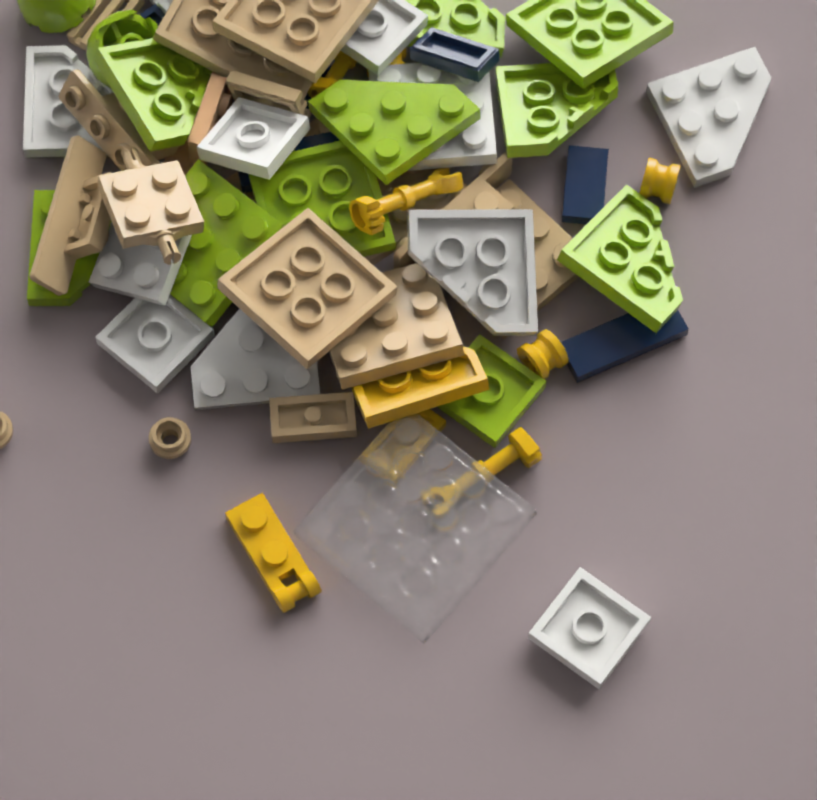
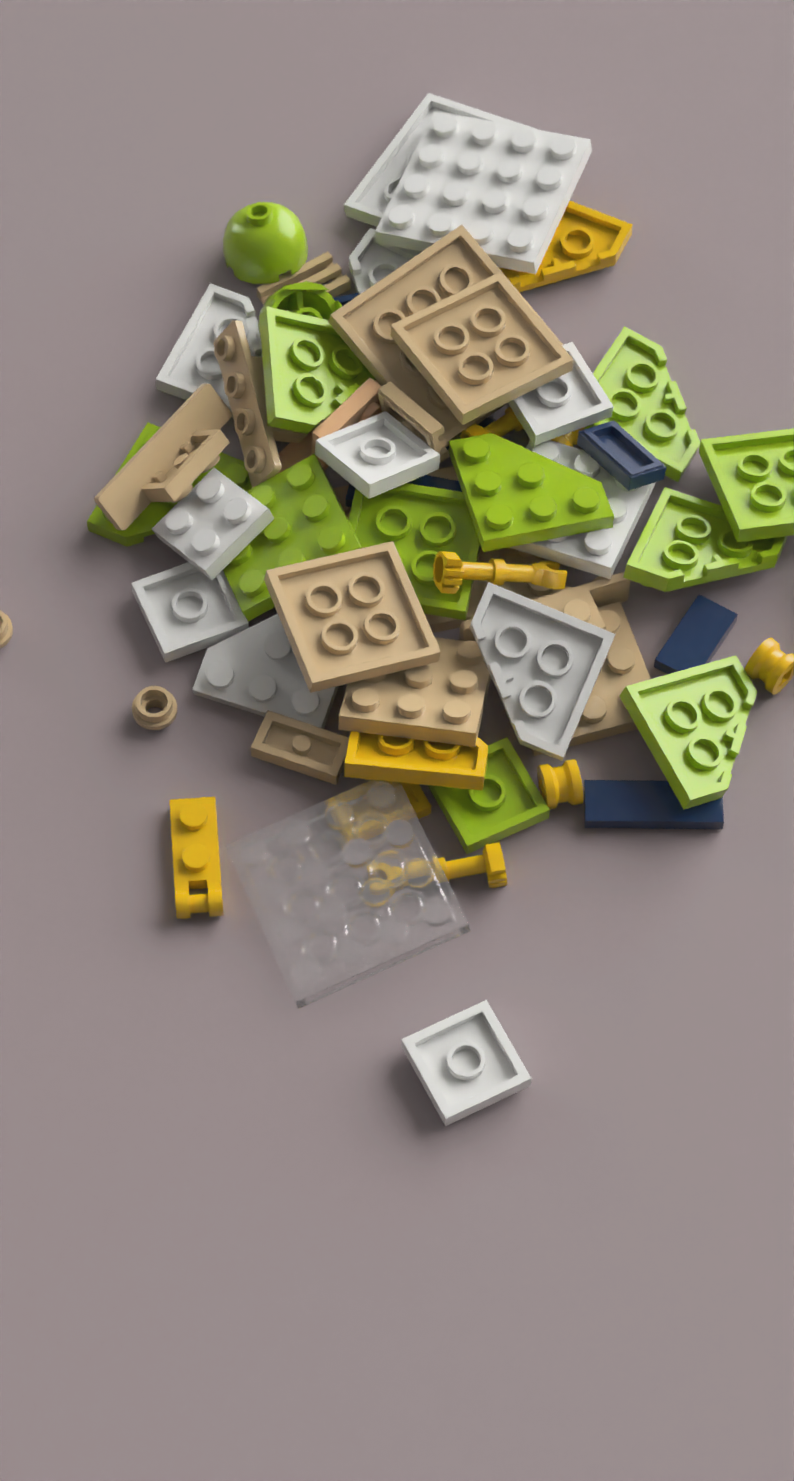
camera: 25 degrees right, 5 degrees down
tan plate [98,147,204,265] -> none

